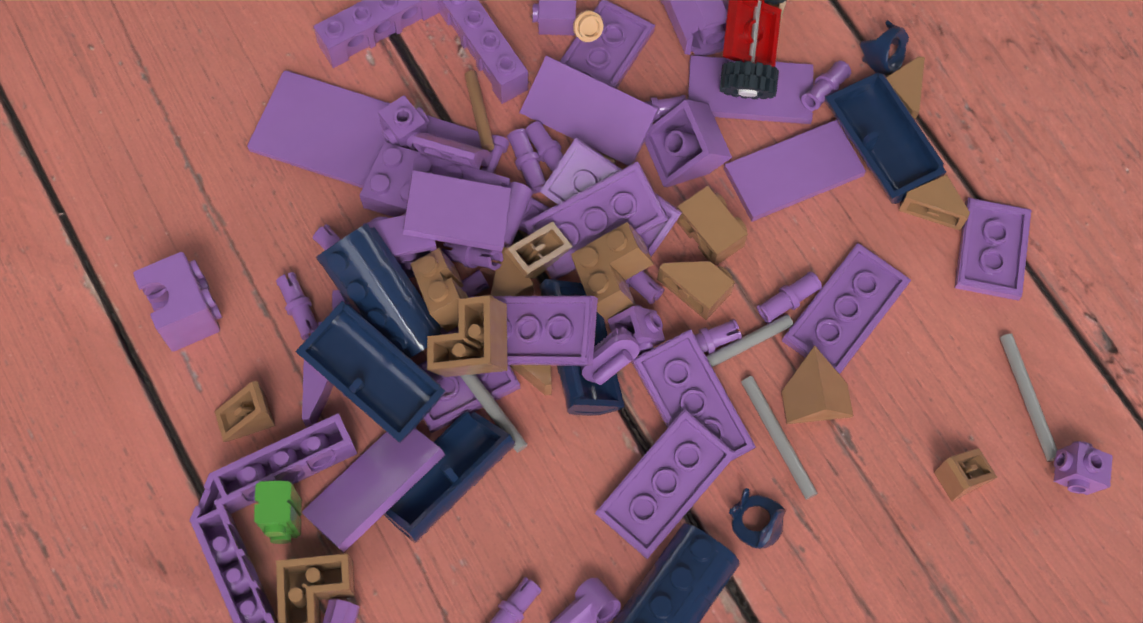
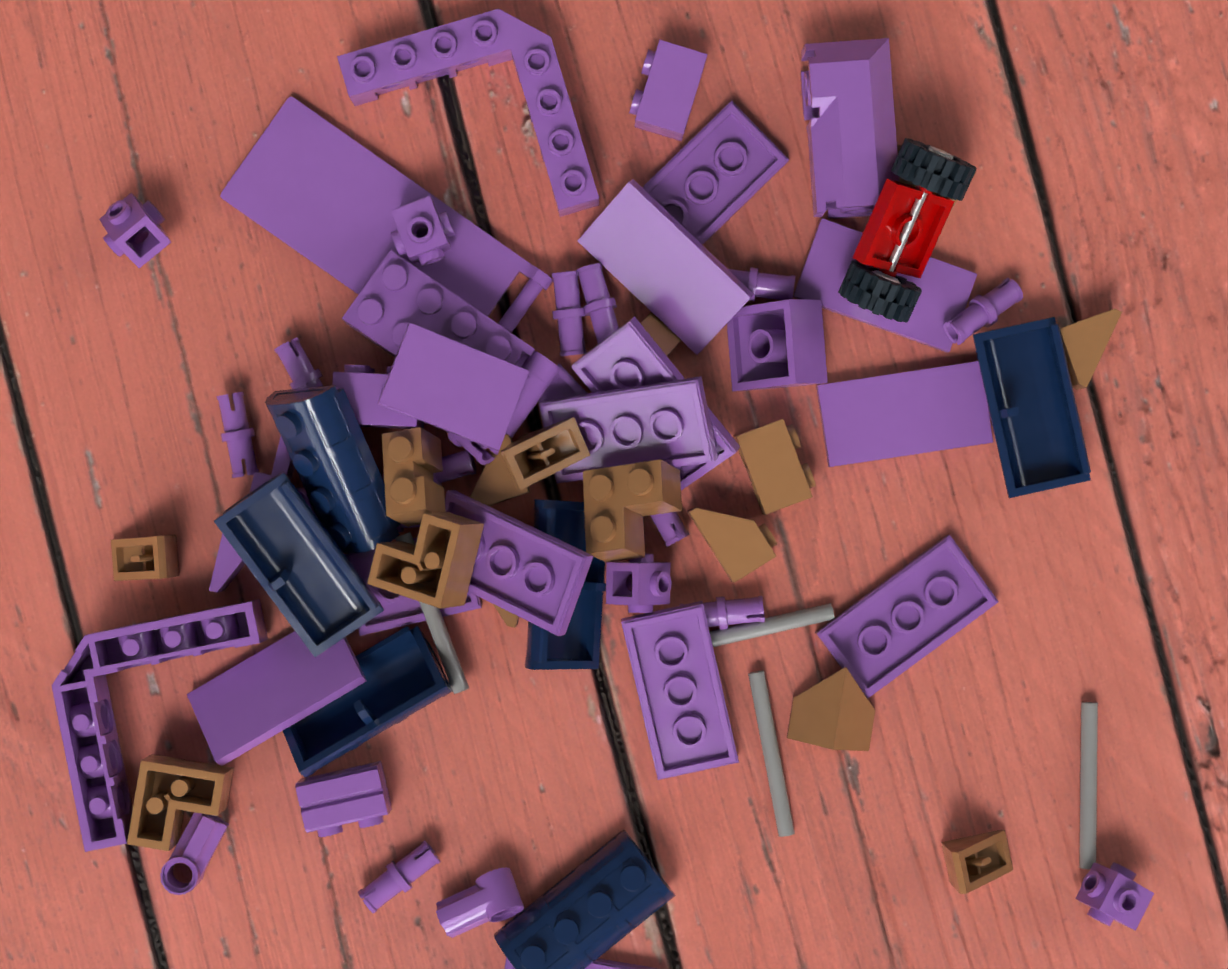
camera: 20 degrees right, 20 degrees up
medium lavender piece [133,252,222,351] -> none
bright green brick [254,481,302,544] -> none
medium lavender slope [412,132,492,170] -> none
medium nougat bar [465,70,494,151] -> none
light nougat plate [573,10,603,42] -> none
medium lavender piece [581,327,640,385] -> none
medium lavender tile [594,409,736,559] -> none
dark blue piece [729,488,786,549] -> none
medium lavender pin [757,271,822,324] -> none
dark blue piece [860,20,909,75] -> none
medium nougat slope [899,175,970,231] -> none
medium lavender tile [955,197,1031,301] -> none
none -> medium lavender brick [99,193,171,268]
none -> medium lavender brick [295,761,392,837]

